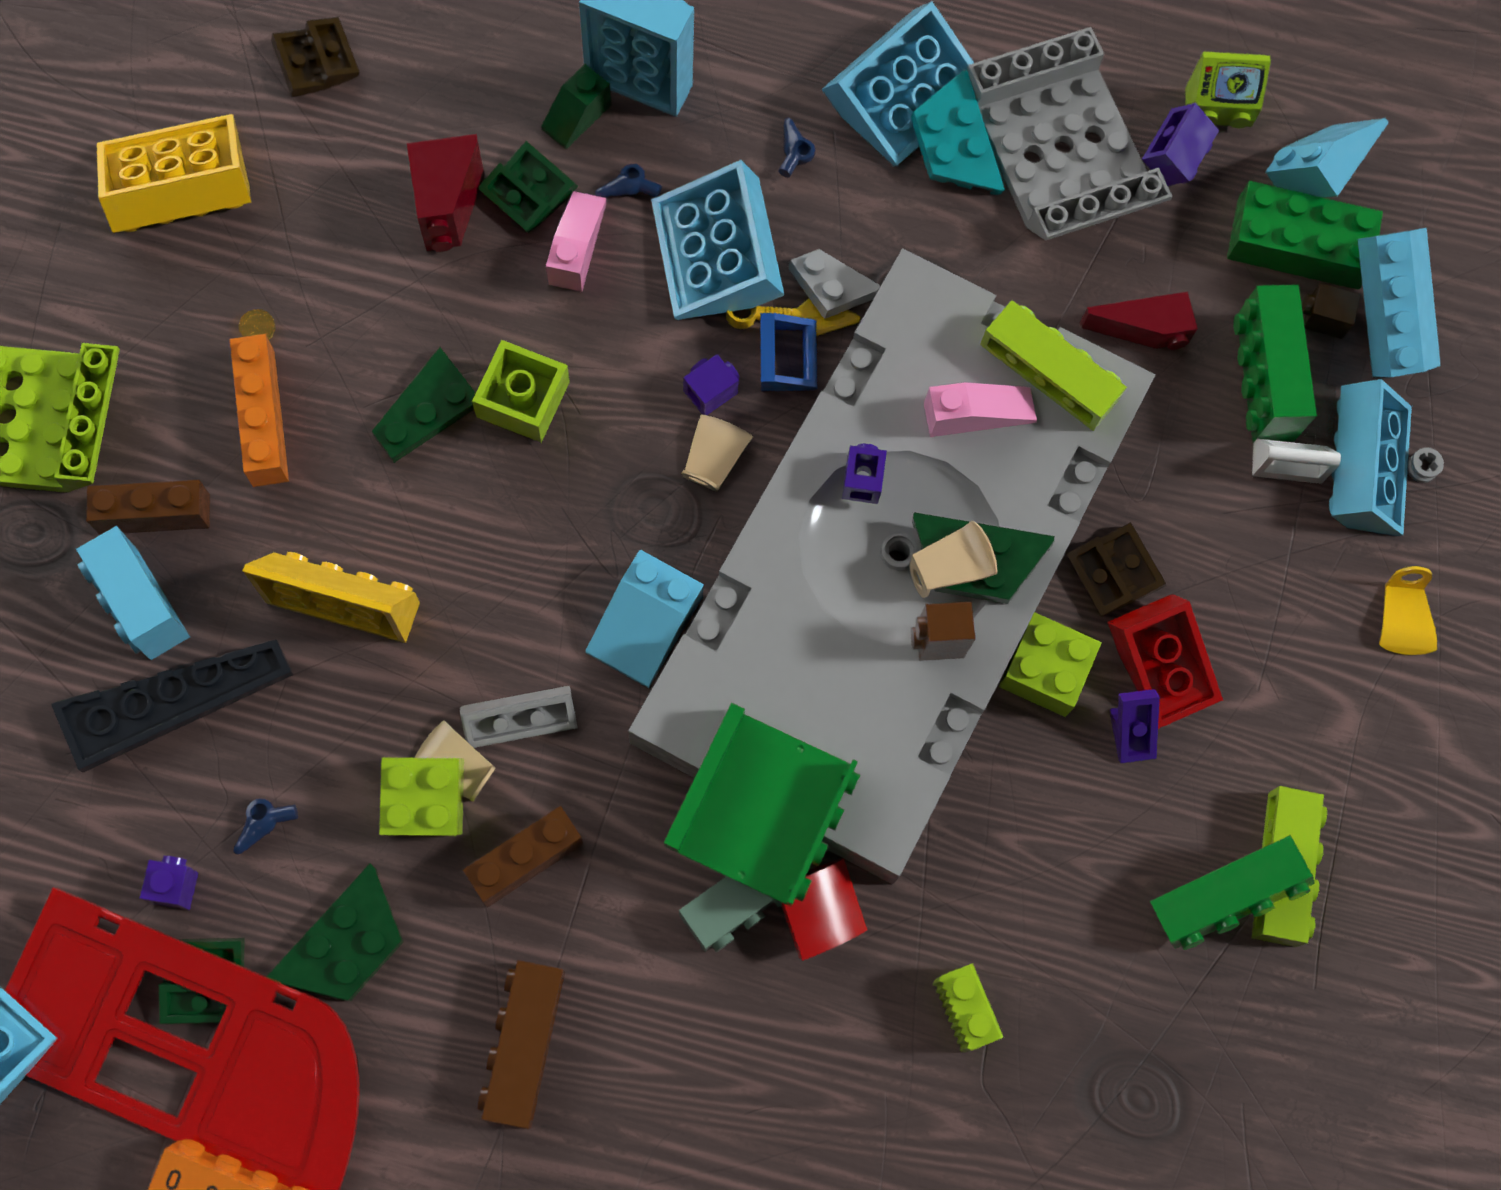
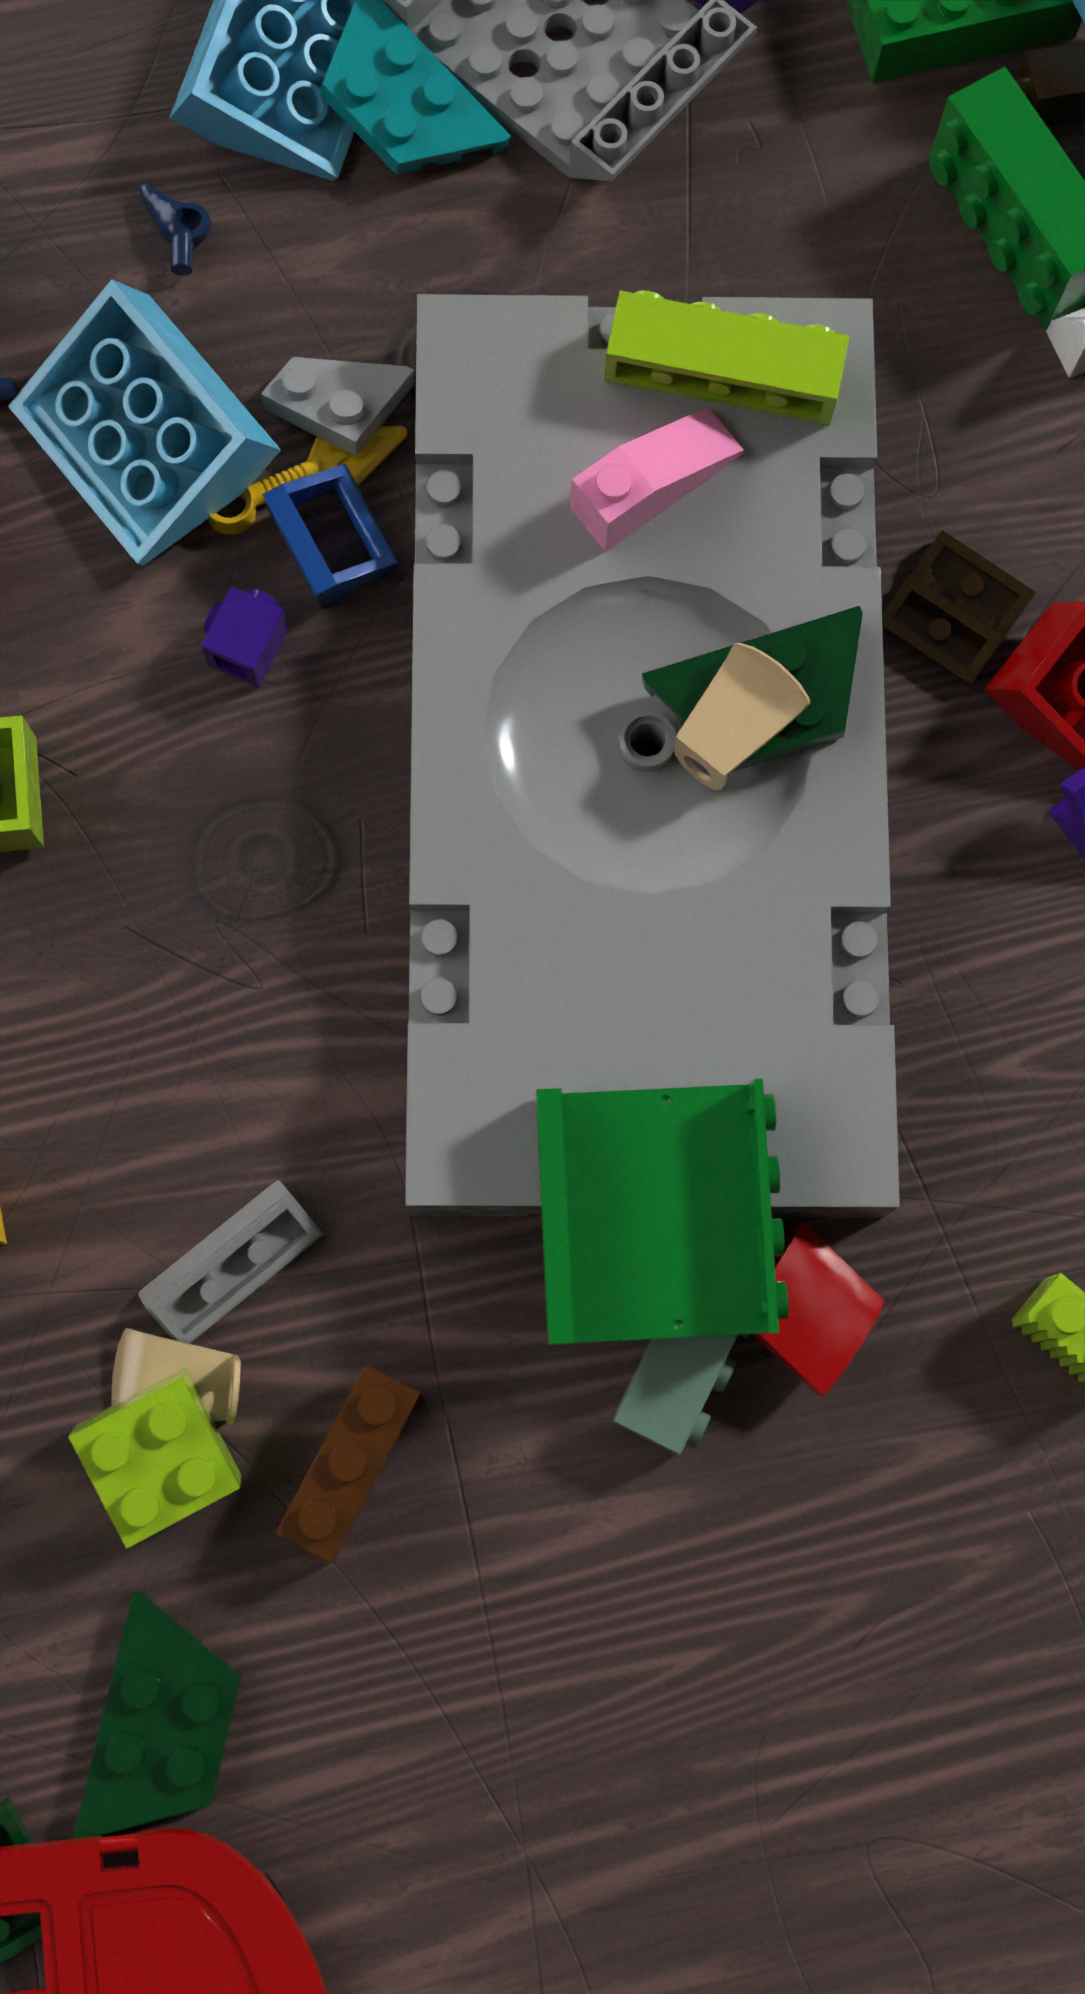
camera: 25 degrees left, 5 degrees up
reddish brown brick [477,960,565,1129] -> none
medium azure slope [585,550,704,688] -> none
tan piece [681,415,753,492] -> none
dark purple brick [842,443,887,504] -> none
reddish brown brick [911,601,976,661] -> none
lime brick [999,612,1102,717] -> none
dark red slope [1080,291,1198,350] -> none

